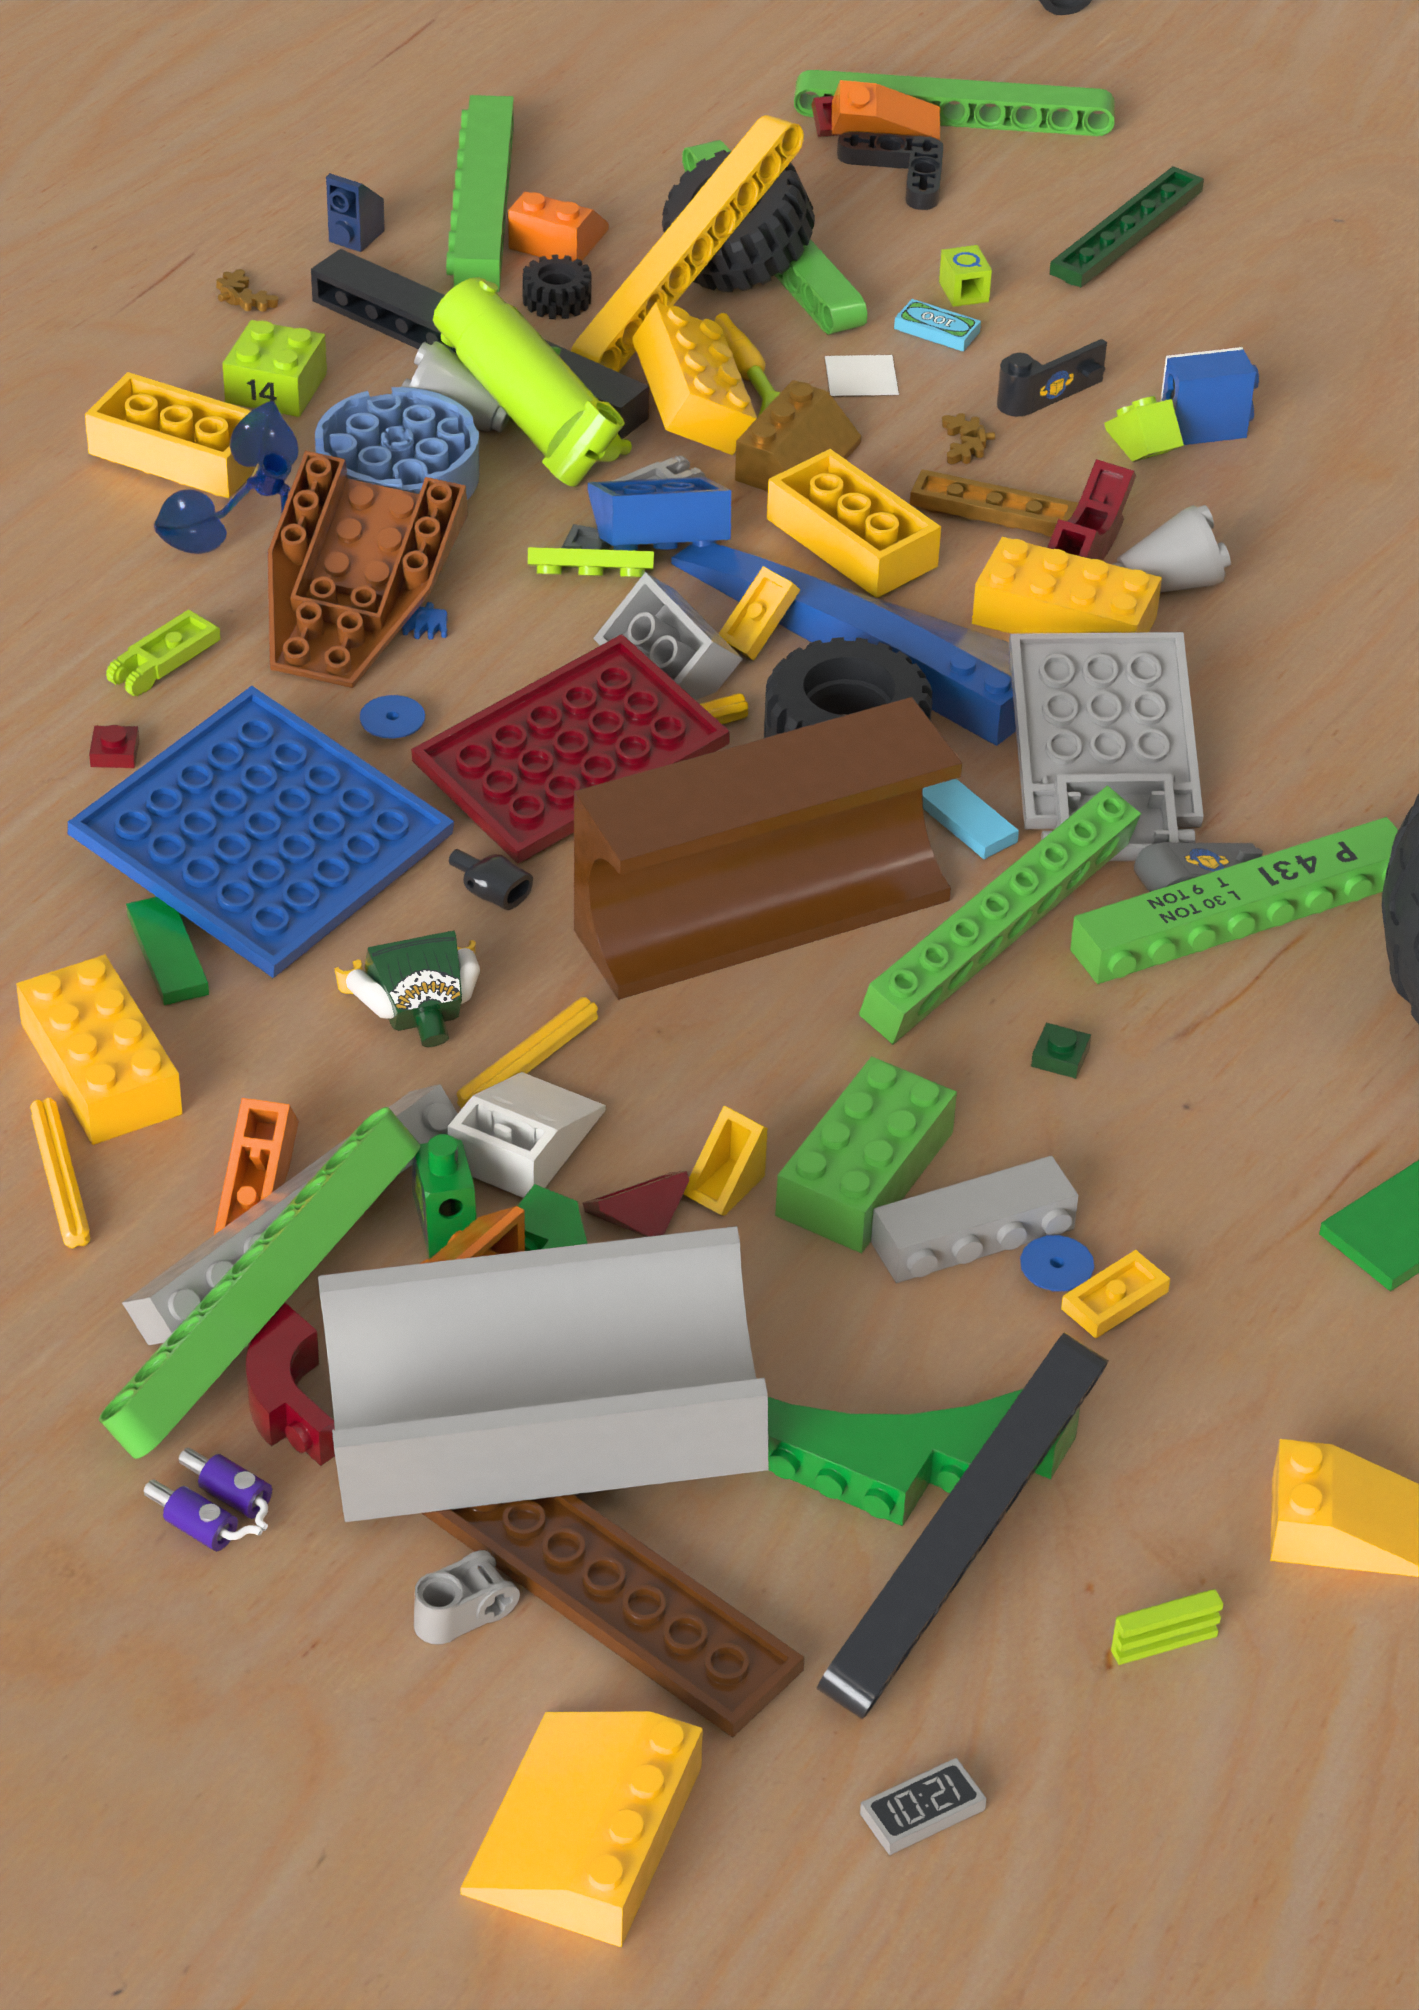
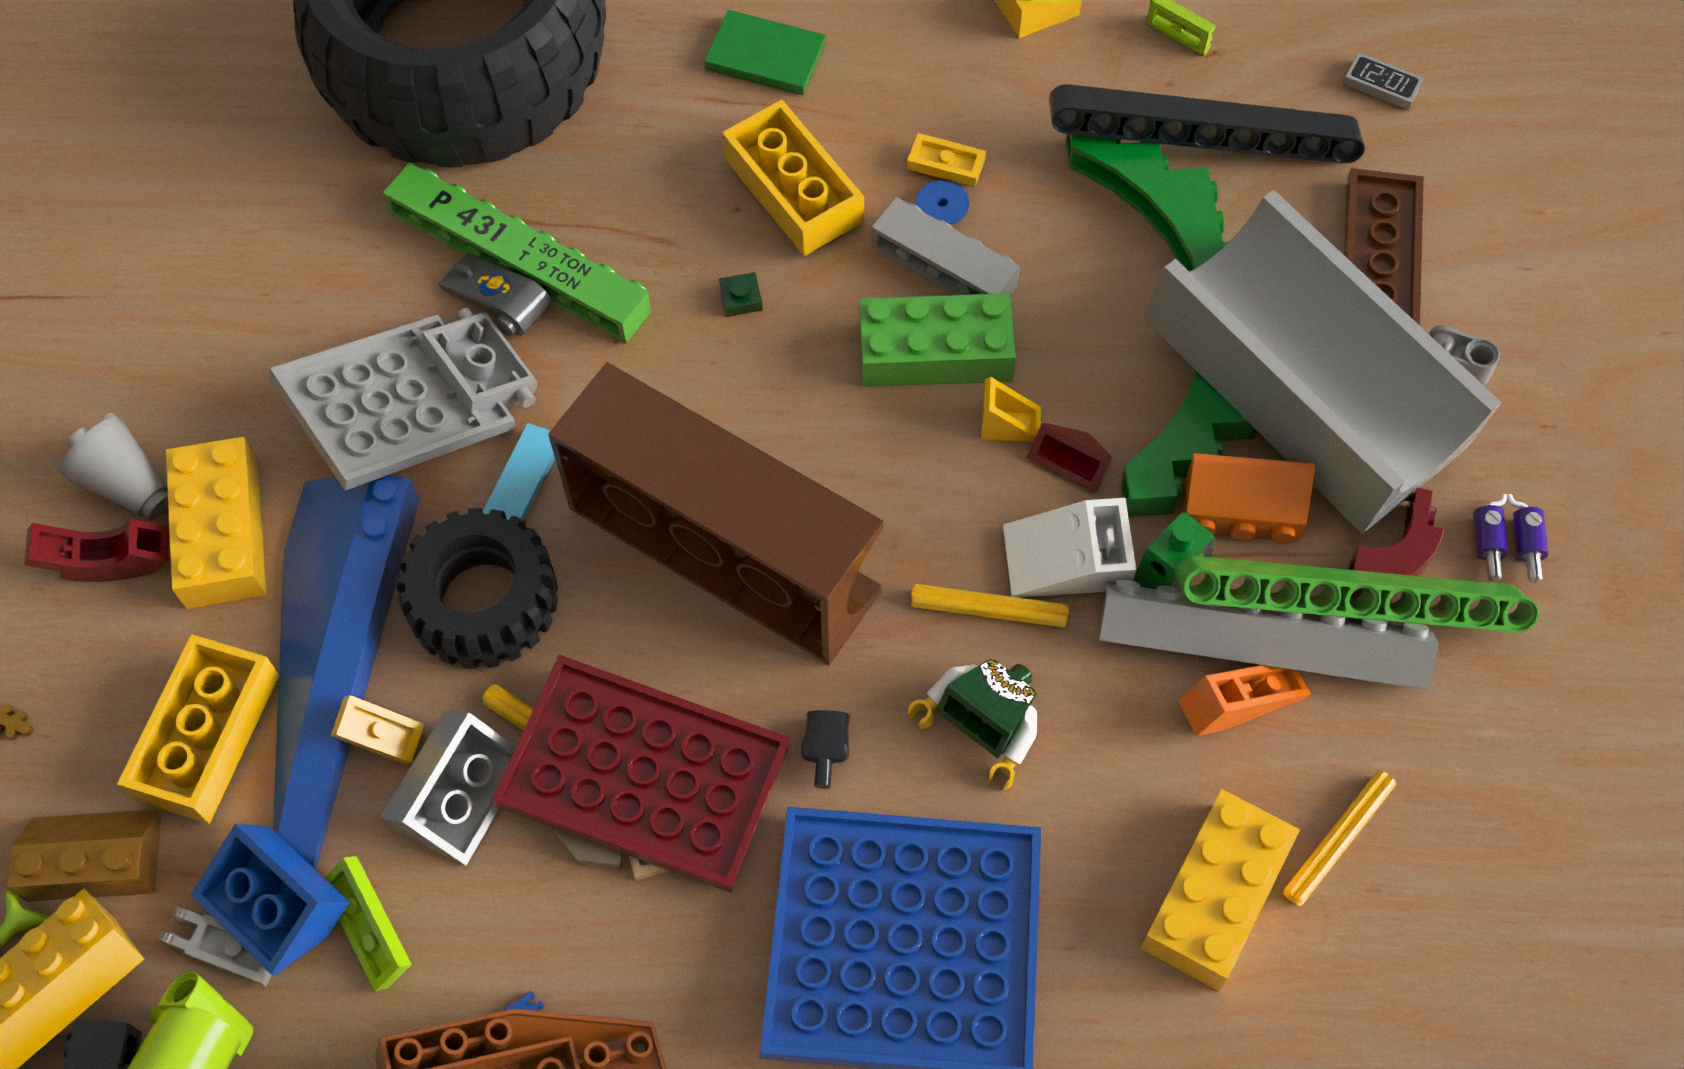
camera: 120 degrees left, 20 degrees up
green tile [126,897,209,1005] -> none
blue piece [360,695,425,739] -> none
yellow slope [460,1711,703,1948] -> none
dark grey tile [561,524,611,550] -> none
bright green brick [859,785,1141,1044] -> none
pearl gold plate [910,469,1078,537] -> none
none -> yellow brick [722,100,864,257]

